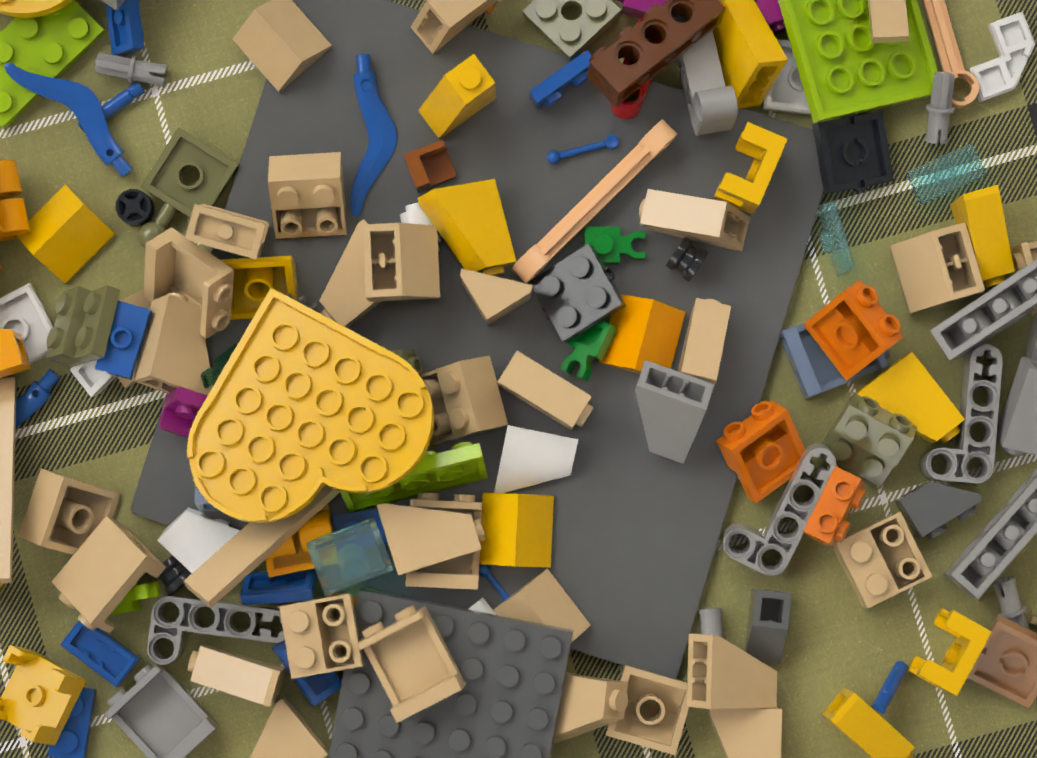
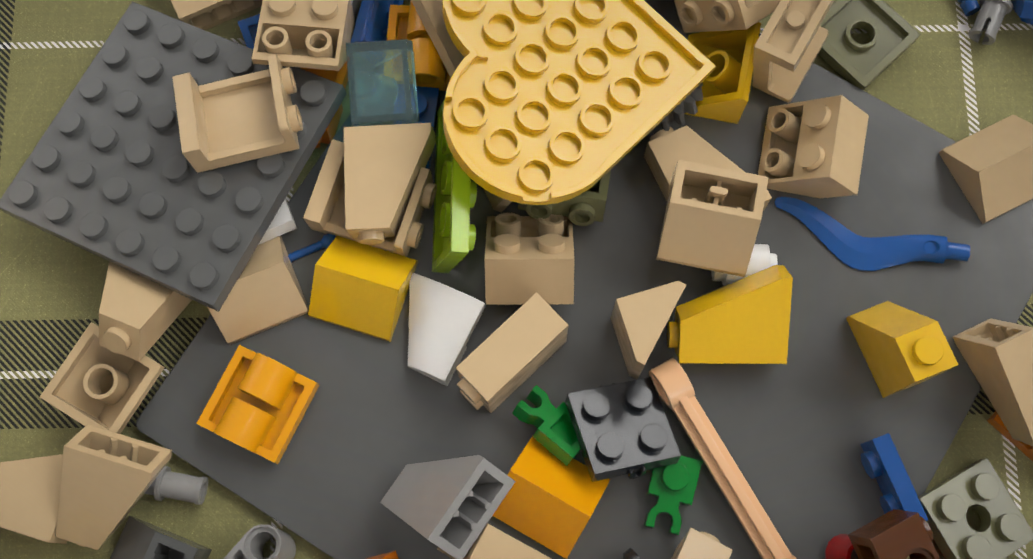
camera: 110 degrees right, 10 degrees down
dark orange panel [403,139,456,192] -> none
blue hinge [547,134,619,164] -> none
none -> light orange plate [196,345,320,464]

